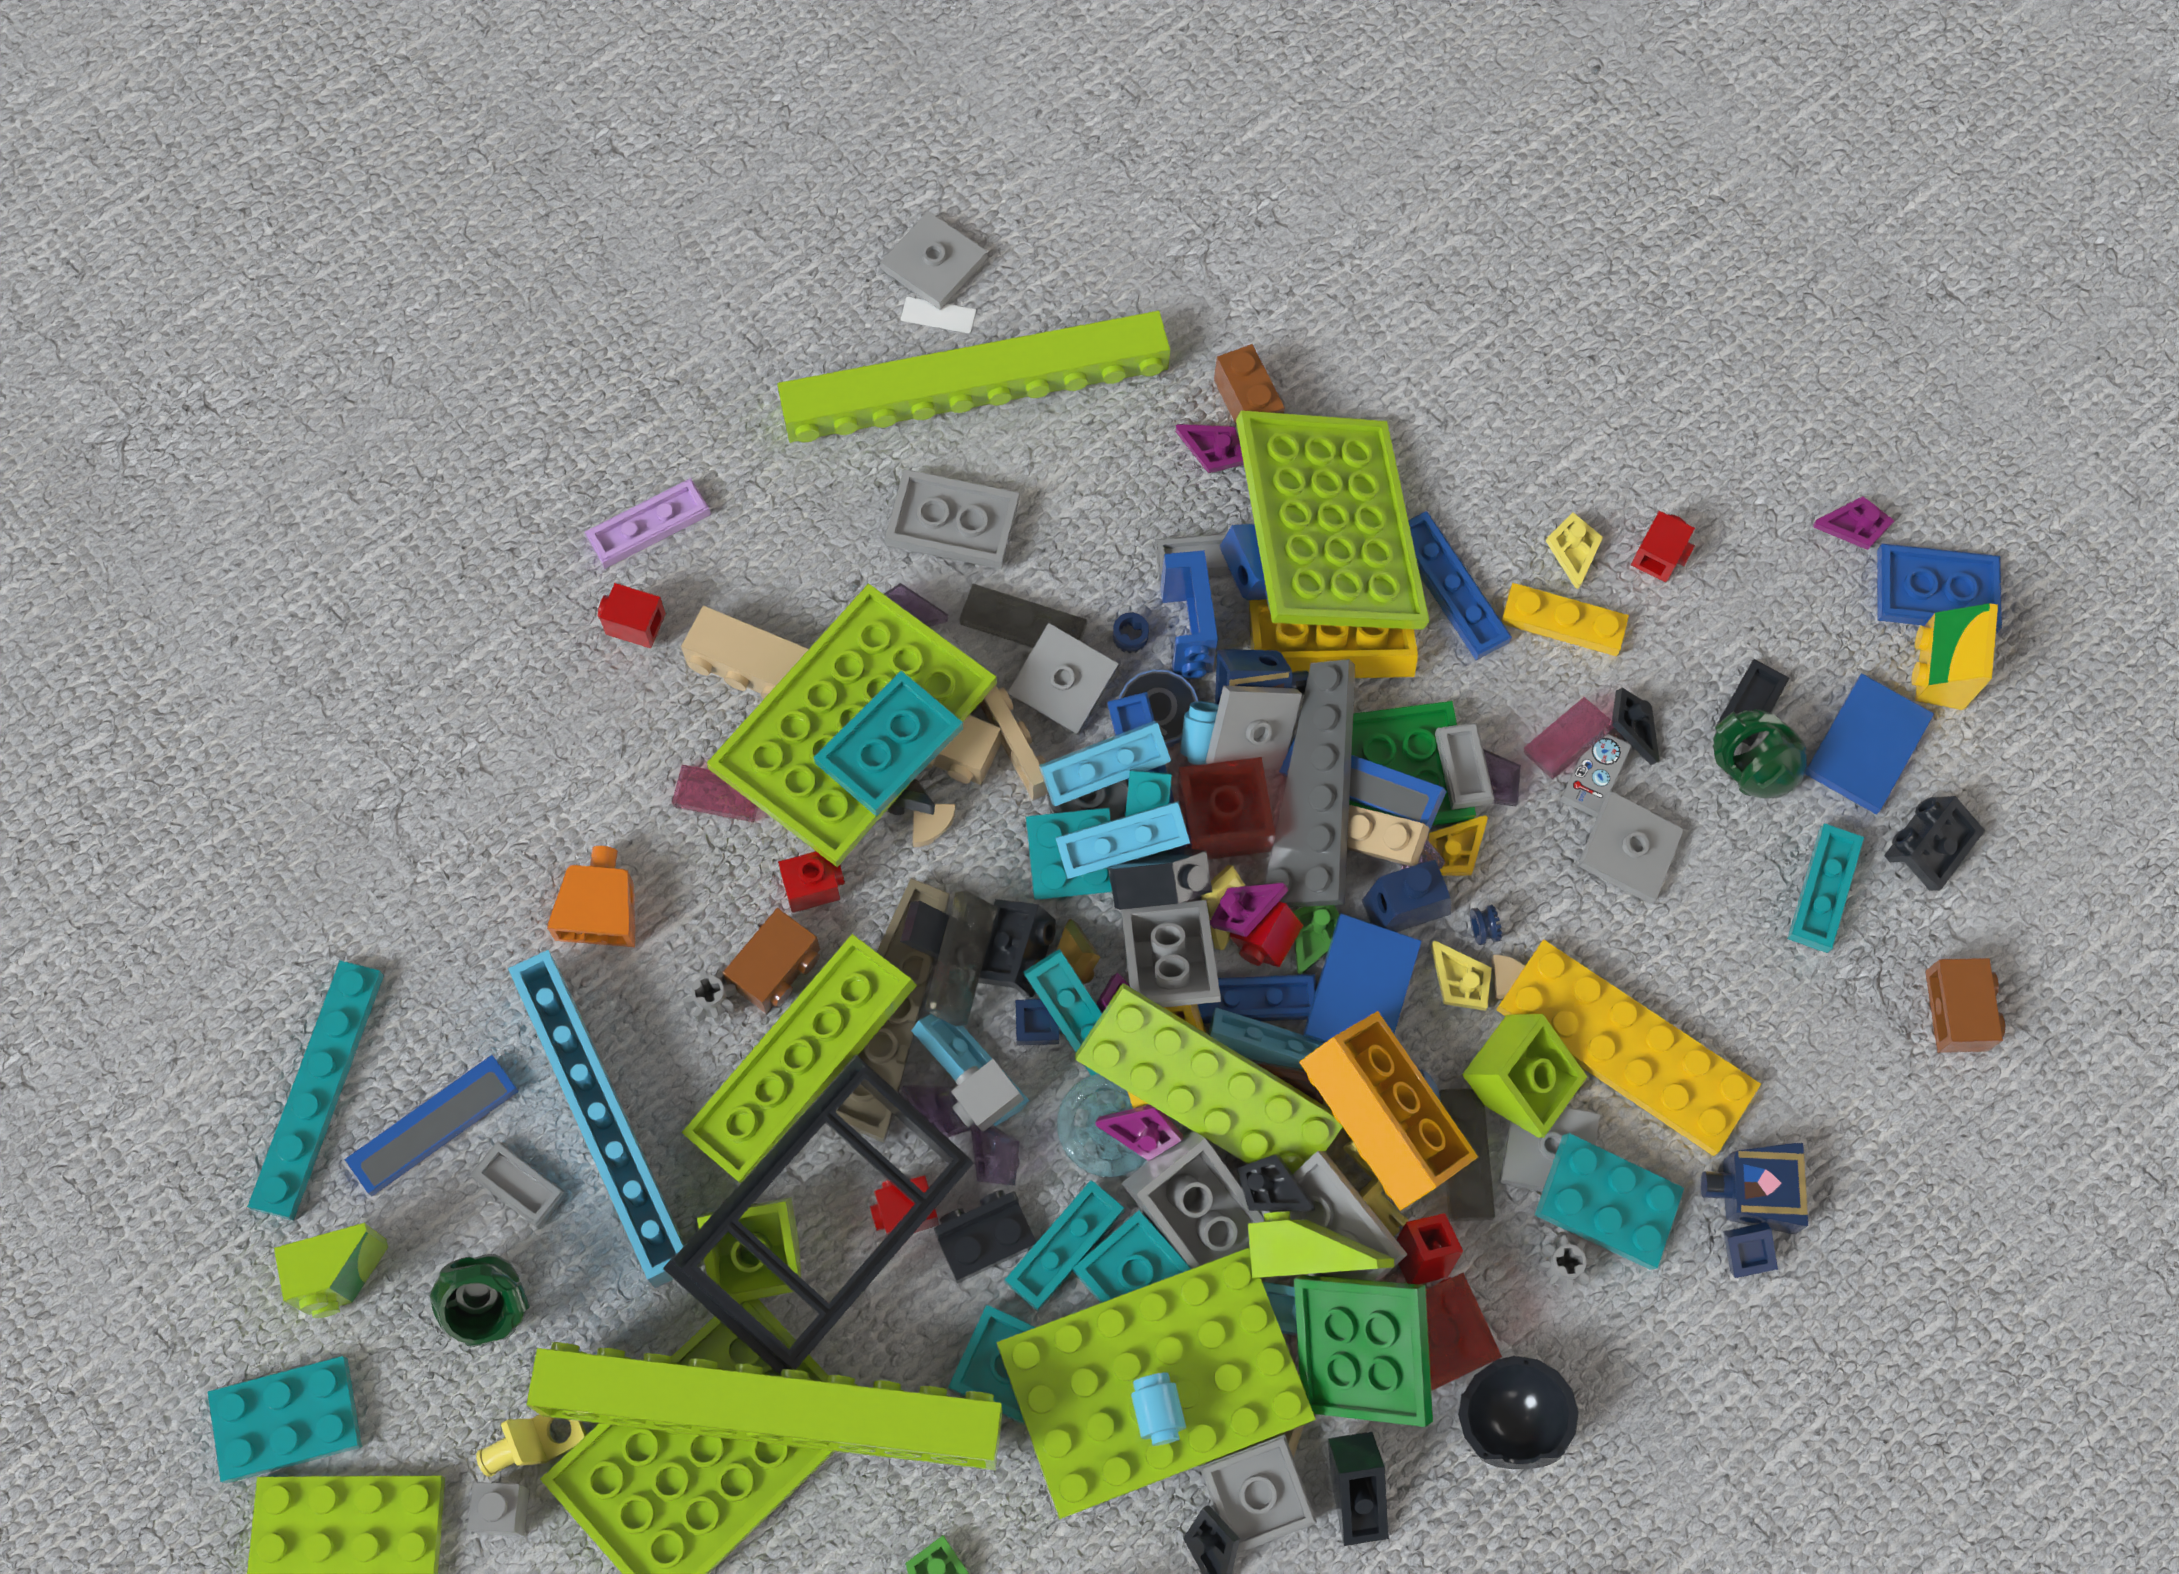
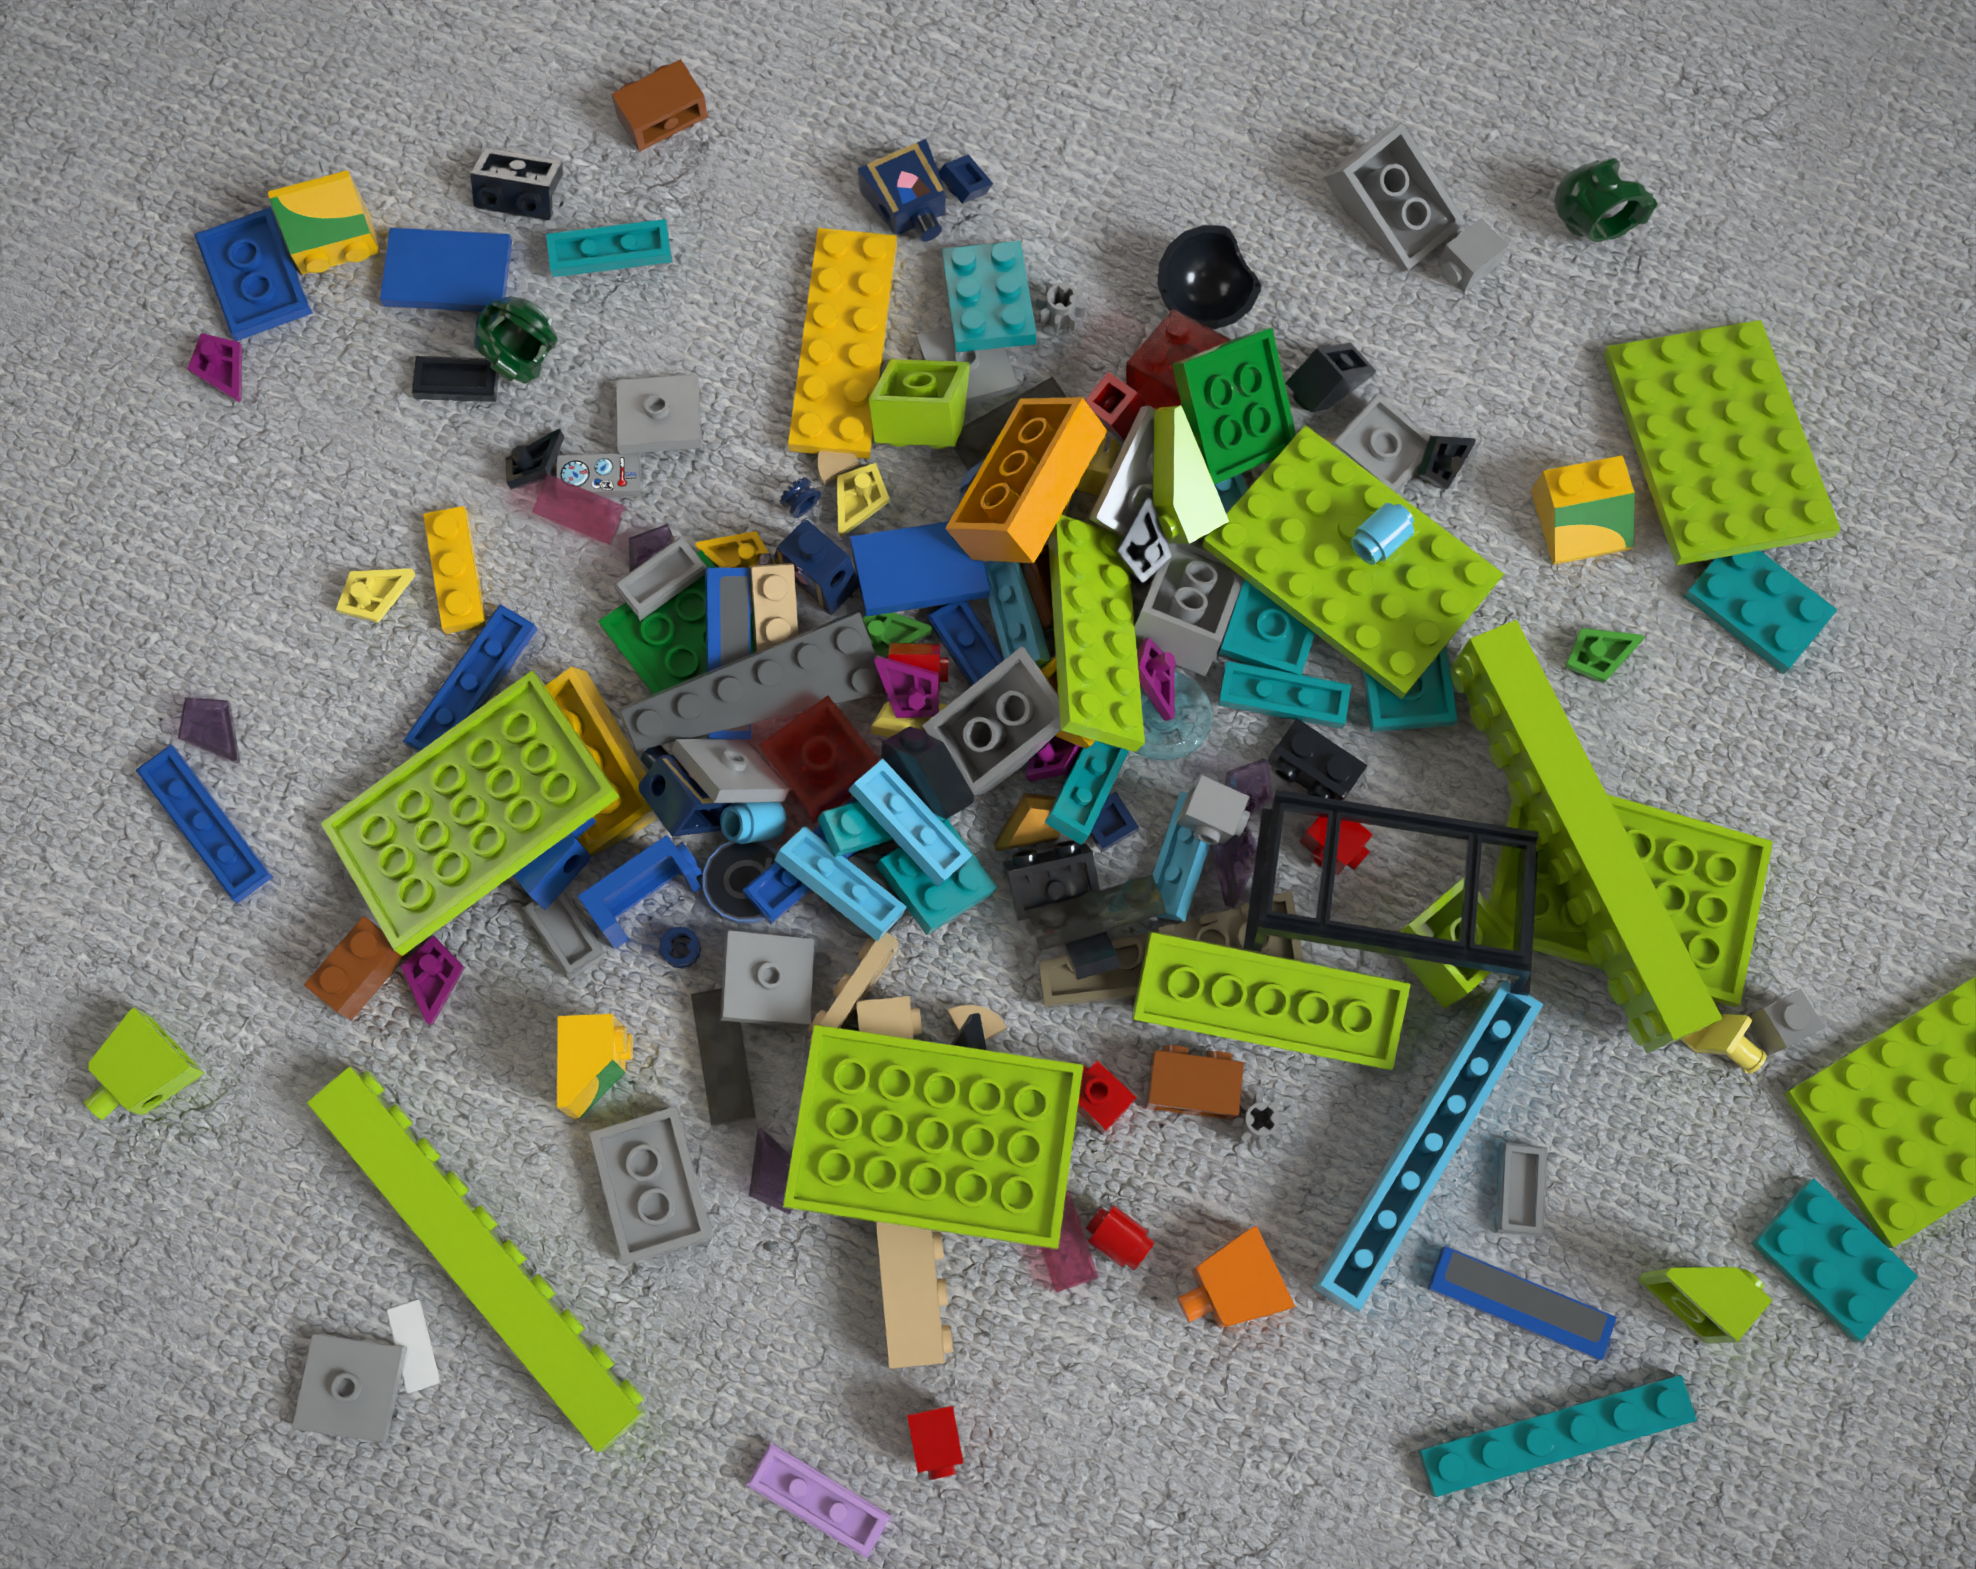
camera: 120 degrees left, 5 degrees up
dark green helmet [429,1254,530,1347] -> none
teal plate [814,670,963,817] -> none
red brick [1631,511,1695,583] -> none
none -> lime torso [83,1007,205,1120]
none -> blue tile [136,744,273,904]
none -> clear purple piece [178,697,240,764]
none -> yellow slope [557,1014,633,1119]
none -> red brick [1085,1205,1155,1271]

